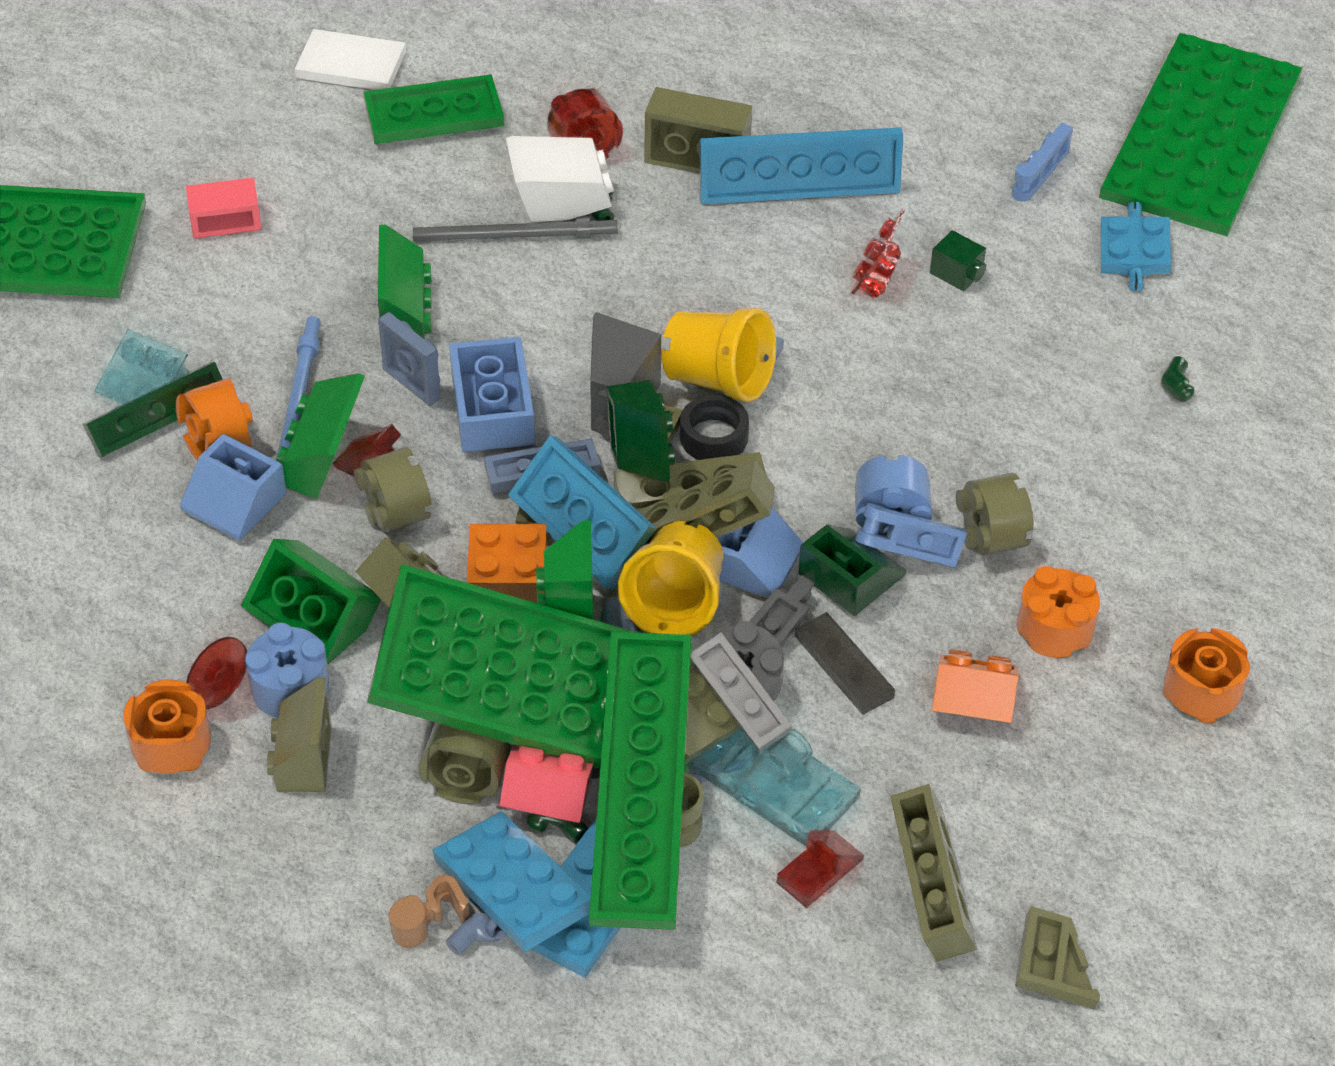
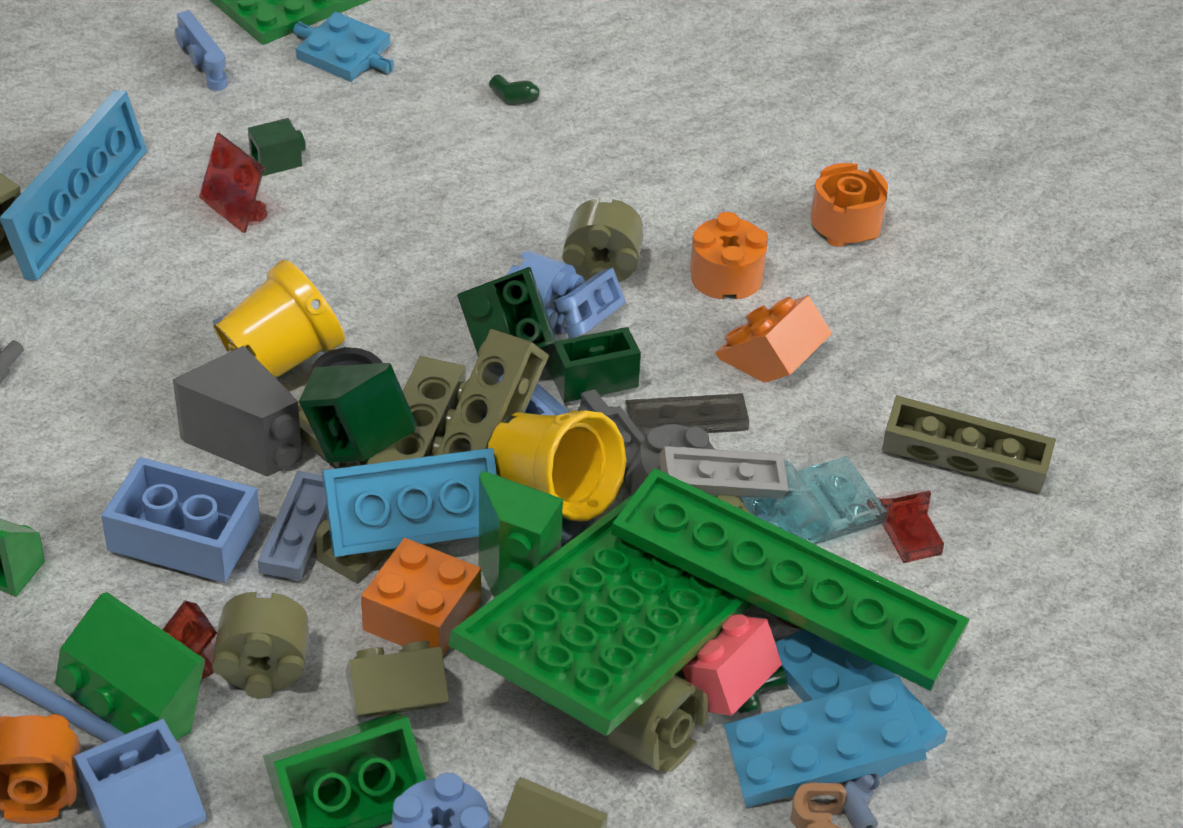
camera: 65 degrees left, 5 degrees down
sand blue plate [378,312,441,407] -> none
olive wing [1015,906,1100,1009] -> none
none -> dark green slope [457,267,556,355]

